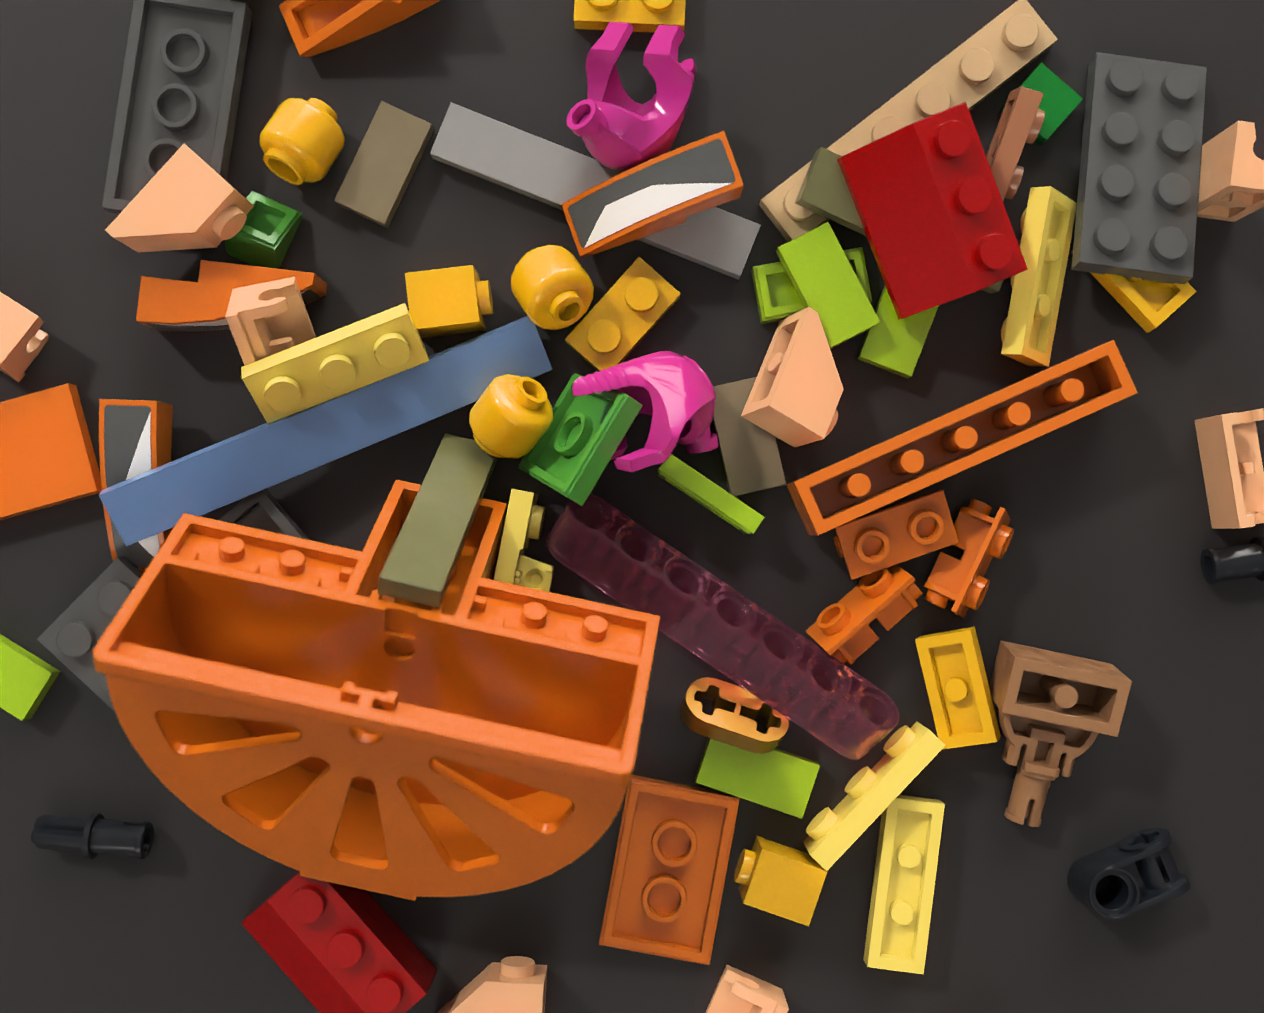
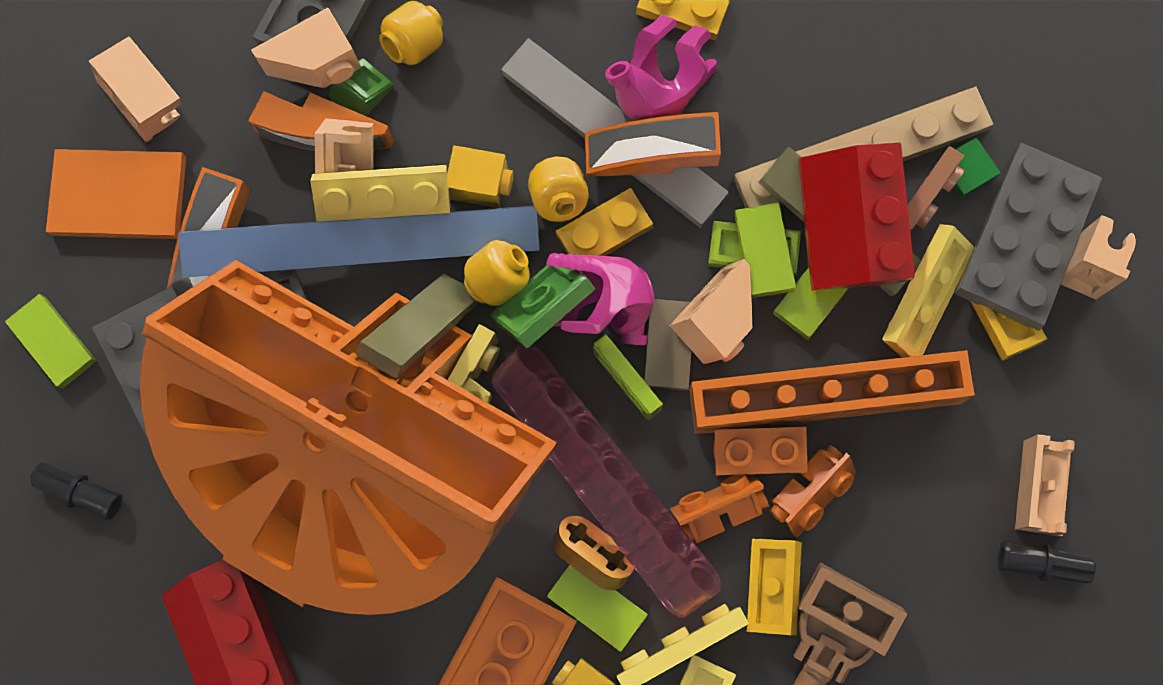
camera: 20 degrees right, 10 degrees down
dark tan tile [334,100,435,228] -> none

